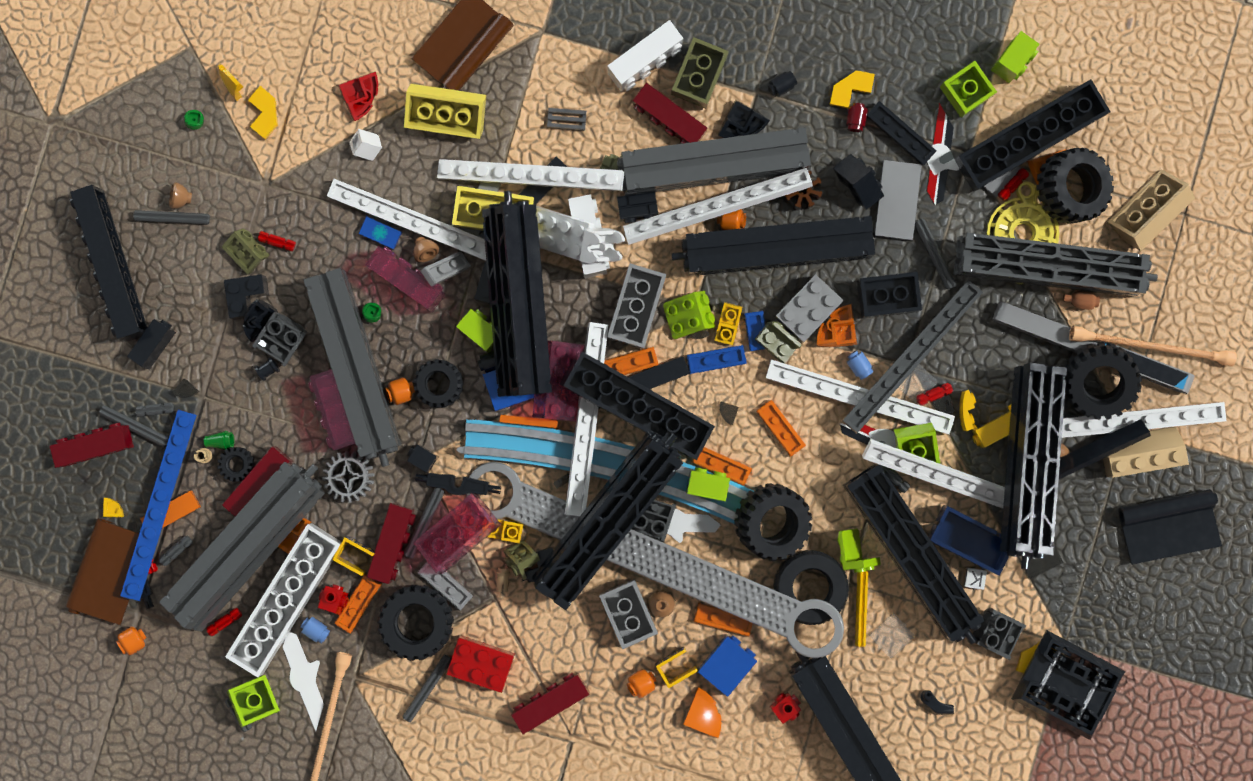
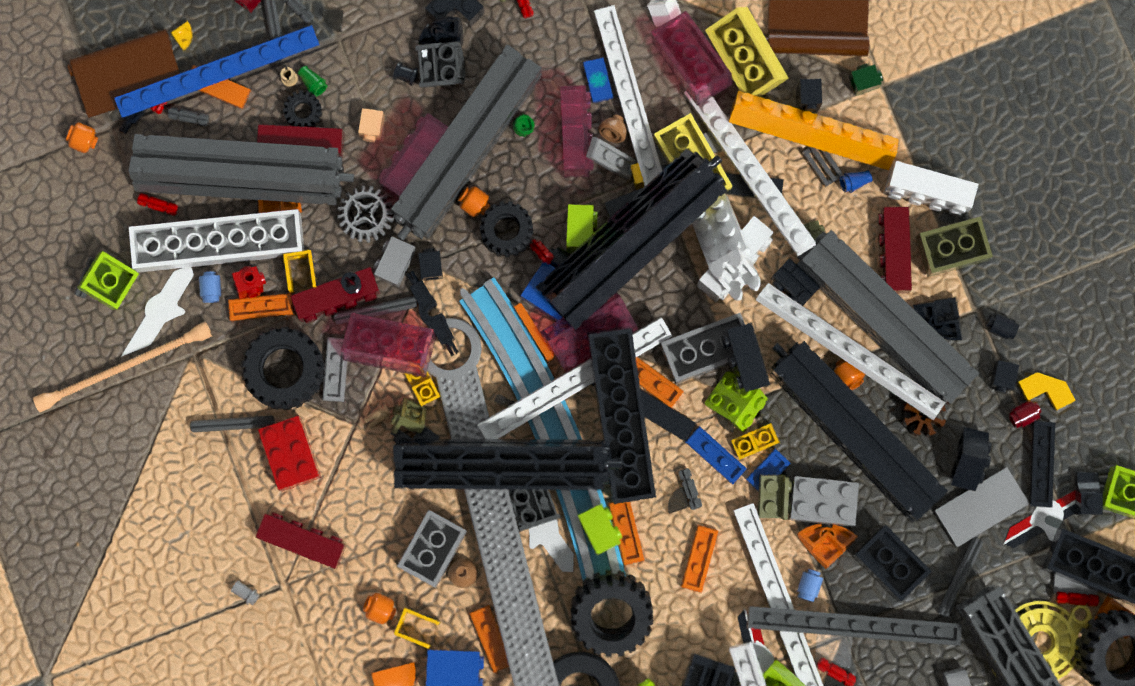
camera: 50 degrees right, 5 degrees down
none -> light grey pin [231,580,260,605]
none -> black bush [341,272,362,294]
none -> light nougat brick [358,108,385,142]
none -> light grey brick [373,237,416,288]
none -> red axle [530,239,554,265]
none -> yellow tile [631,163,644,190]
none -> clear pink brick [651,11,732,106]
none -> dark grey axle [678,468,702,510]
none -> black brick [721,322,770,393]
none -> light orange brick [729,91,899,170]
none -> black brick [796,79,822,114]
none -> blue cone [839,170,872,193]
none -> dark green brick [849,64,883,96]
none -> black brick [989,360,1020,394]
none -> black arch [1075,472,1103,516]

